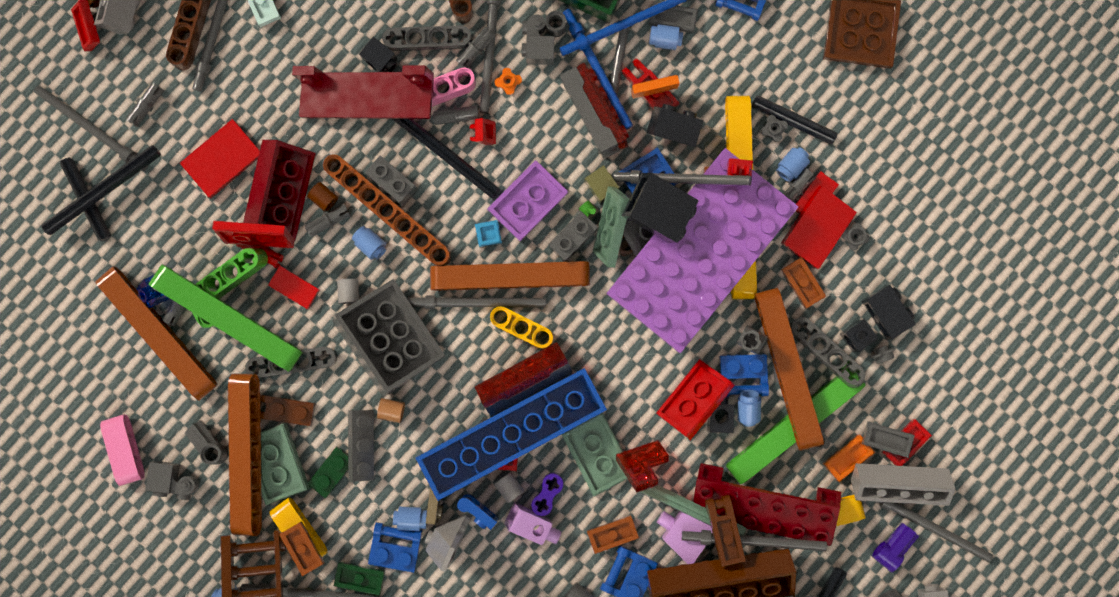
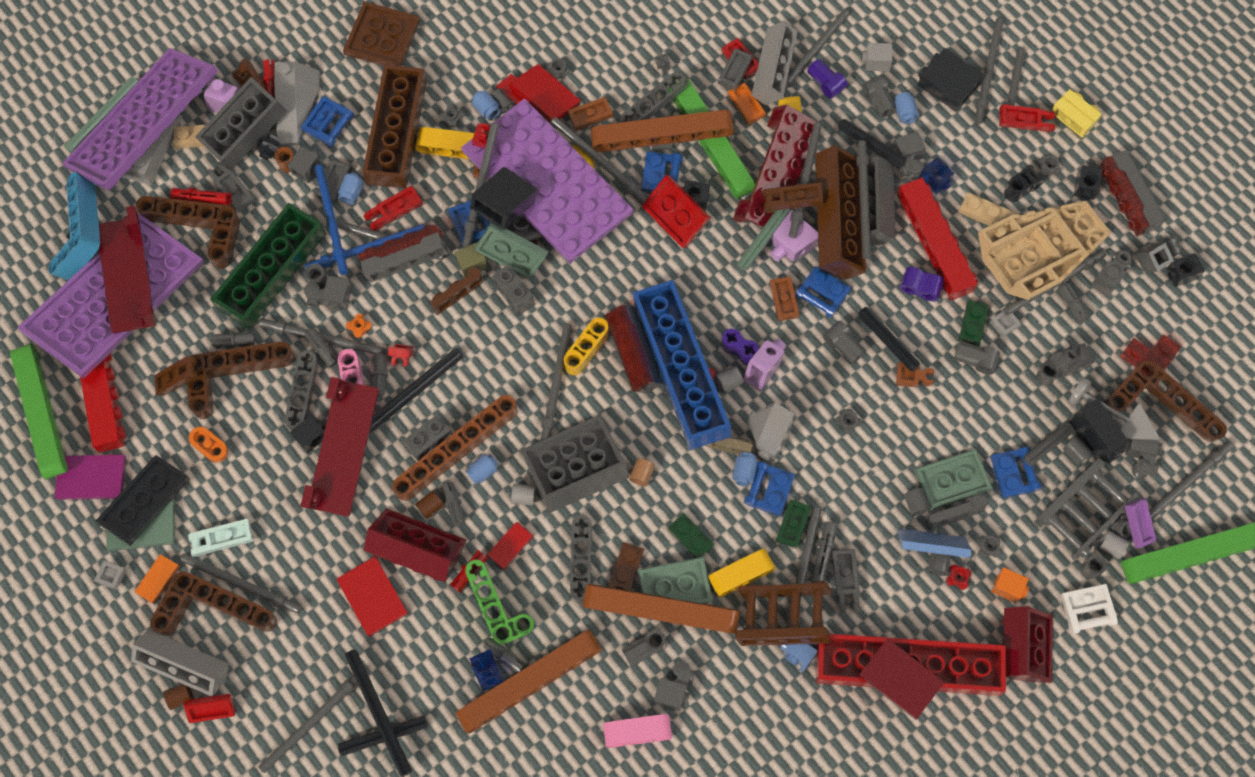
camera: 80 degrees left, 15 degrees down
dark grey pin [125,82,165,127] -> none
bright green beam [149,264,303,372] -> none
red tile [212,221,295,248] -> none
dark orange plate [279,521,325,576] -> none
dark grey plate [348,410,374,482] -> none
dark orange beam [430,261,590,291] -> none
blue plate [457,494,499,530] -> none
dark azure tile [475,220,502,248] -> none
medium lavender plate [487,160,569,242] -> none
sand green tile [561,413,635,496] -> none
bright green hand [578,200,597,217] -> none
clear red plate [616,440,669,493] -> none
orange tile [631,75,680,99] -> none
black brick [647,104,704,147] -> none
dark grey piece [737,325,768,355] -> none
medium blue brick [737,390,761,427] -> none
black axle [752,95,838,145] -> none
black brick [840,319,878,353] -> none
black brick [862,285,916,340] -> none
none -> reddish brown brick [362,65,427,189]
none -> reddish brown plate [430,267,482,316]
none -> dark grey bar [550,117,649,203]

